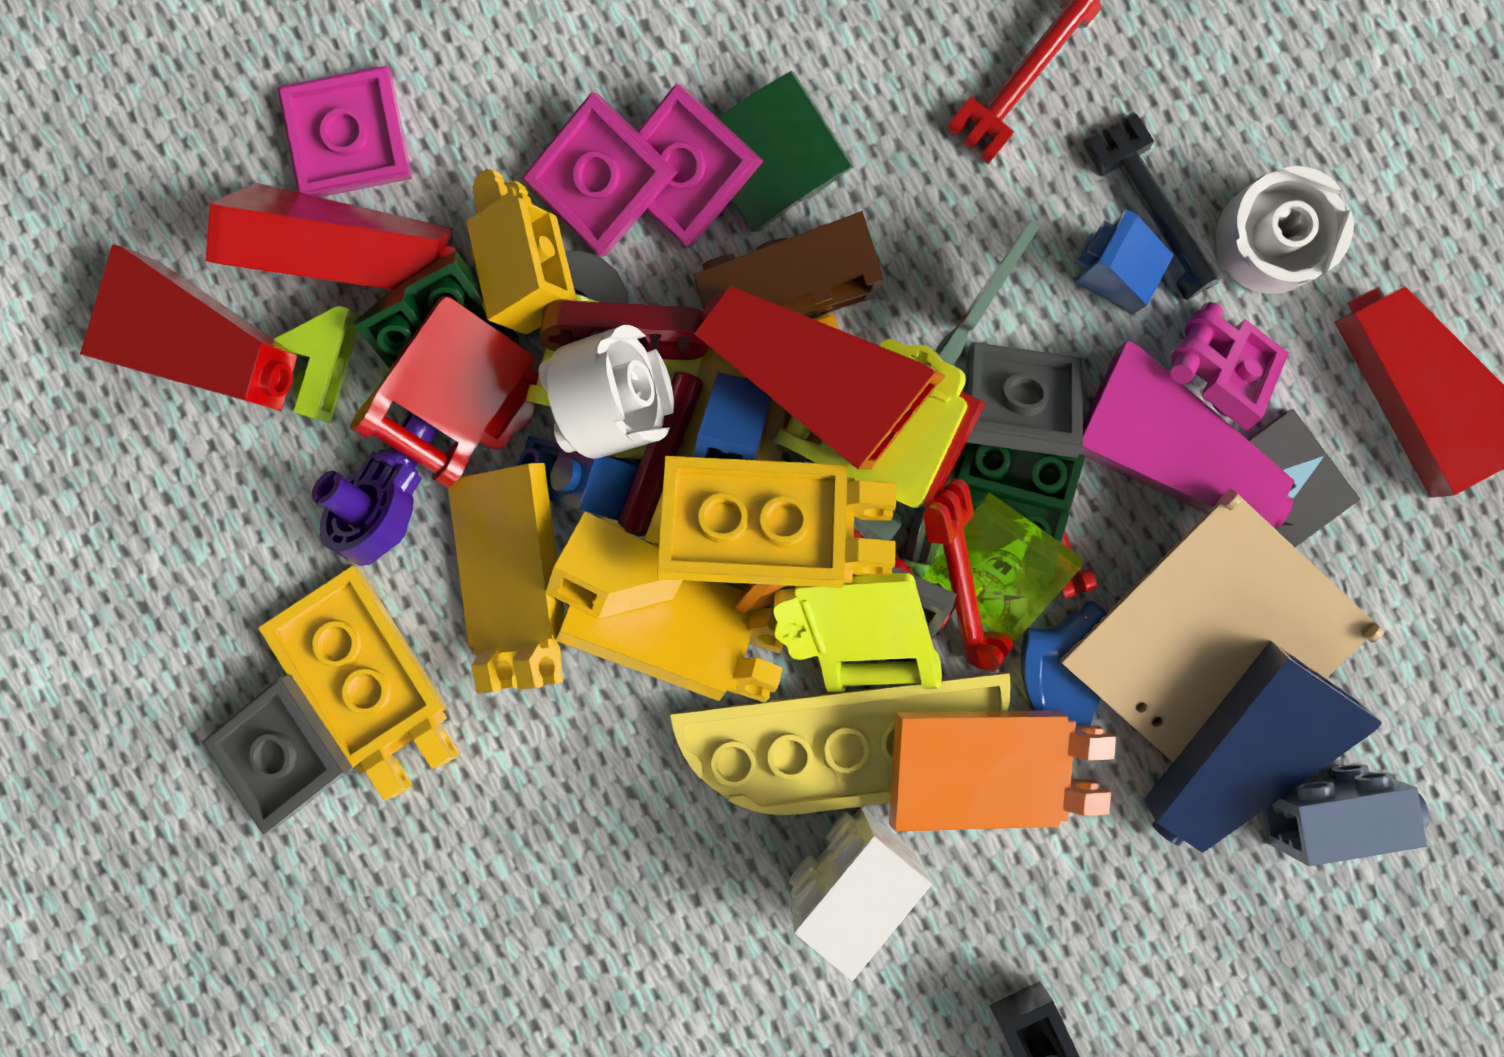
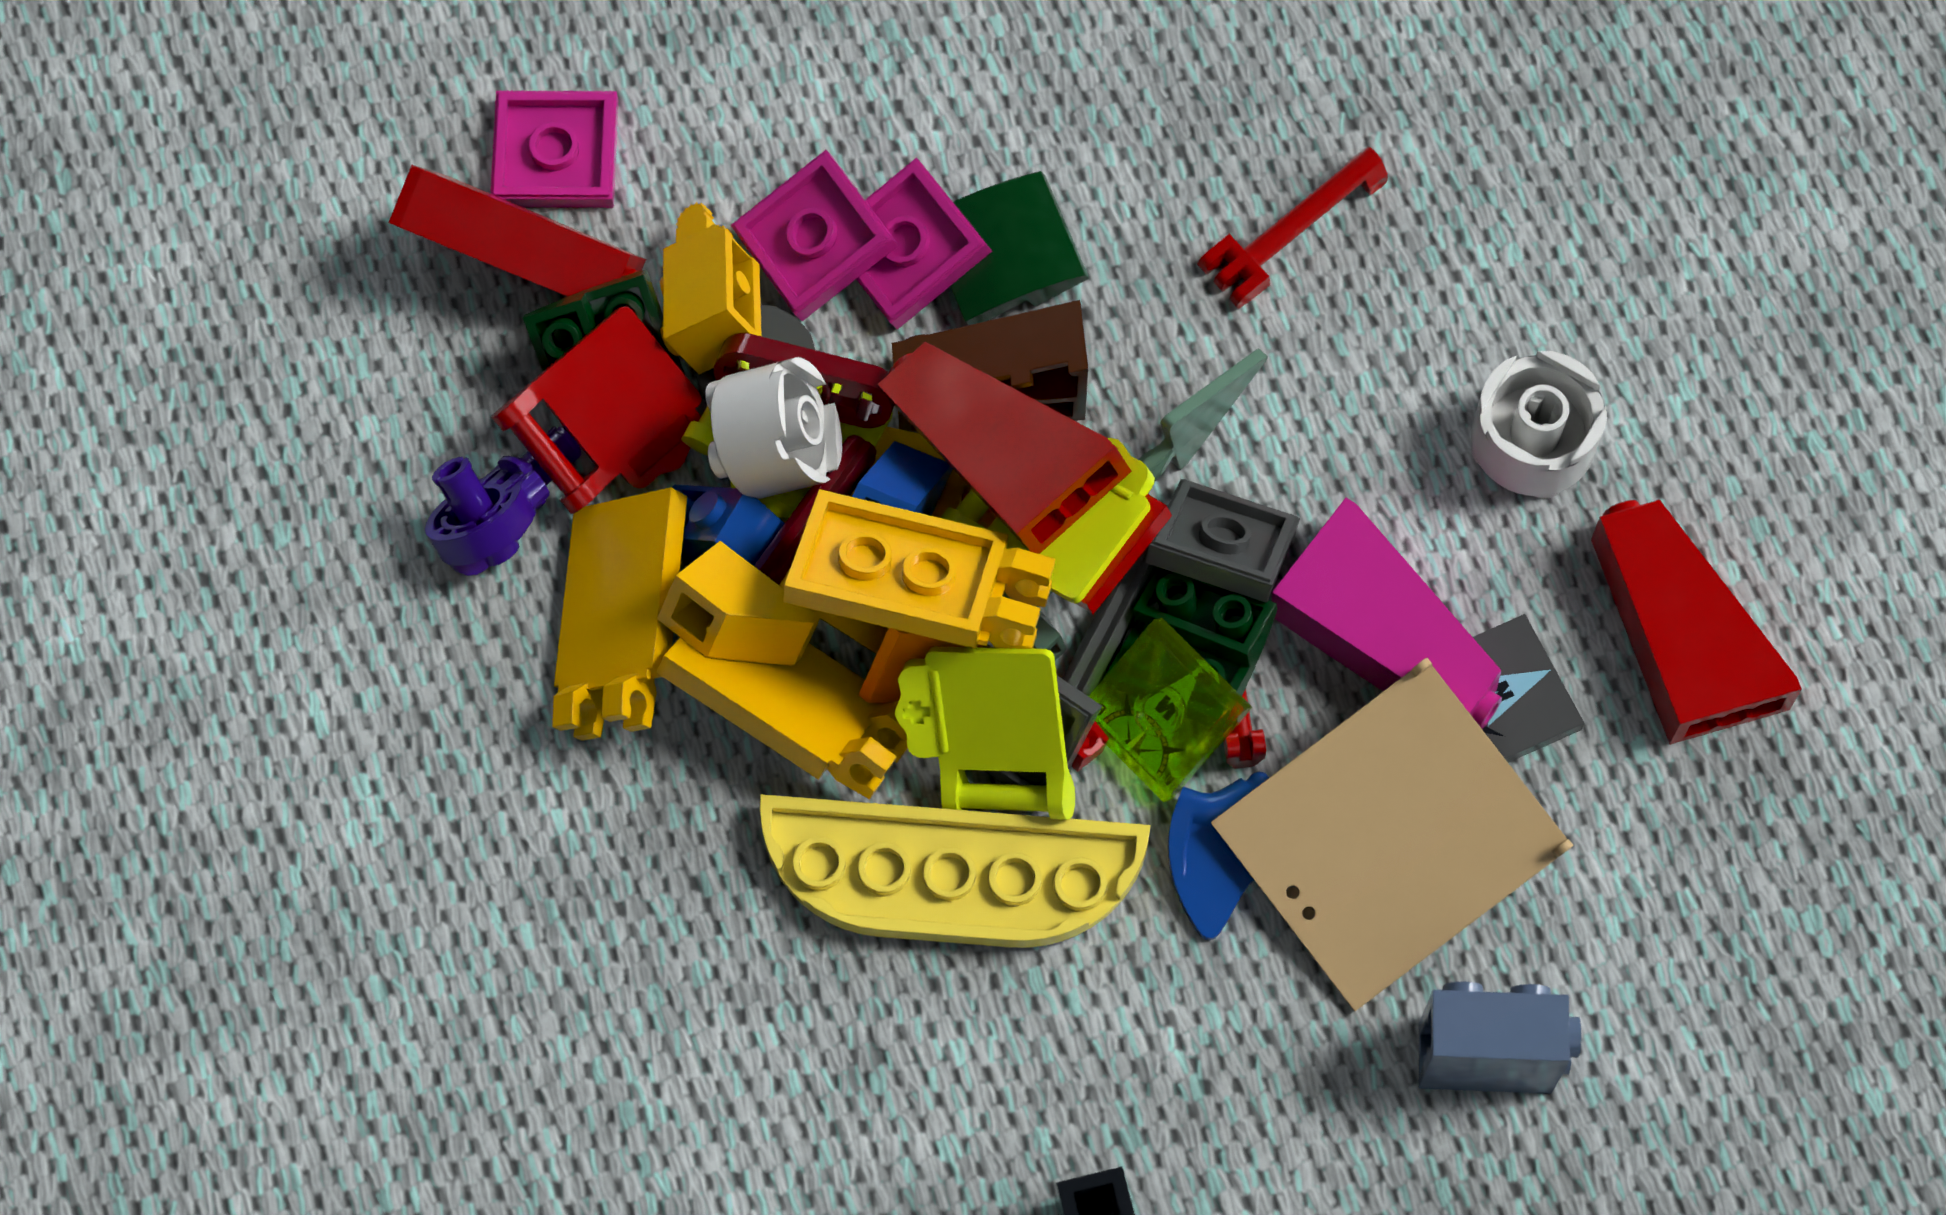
camera: 15 degrees right, 20 degrees down
red slope [80,244,297,411] -> none
dark grey tile [201,675,353,835] -> none
yellow tile [258,566,461,801] -> none
lime slope [274,306,360,423] -> none
white brick [789,807,932,981] -> none
orange tile [889,710,1116,832] -> none
red hinge [923,478,1013,671] -> none
blue slope [1074,210,1174,314] -> none
black hinge [1083,112,1220,300] -> none
dark blue slope [1144,640,1382,853] -> none
dark pink plate [1170,302,1289,431] -> none

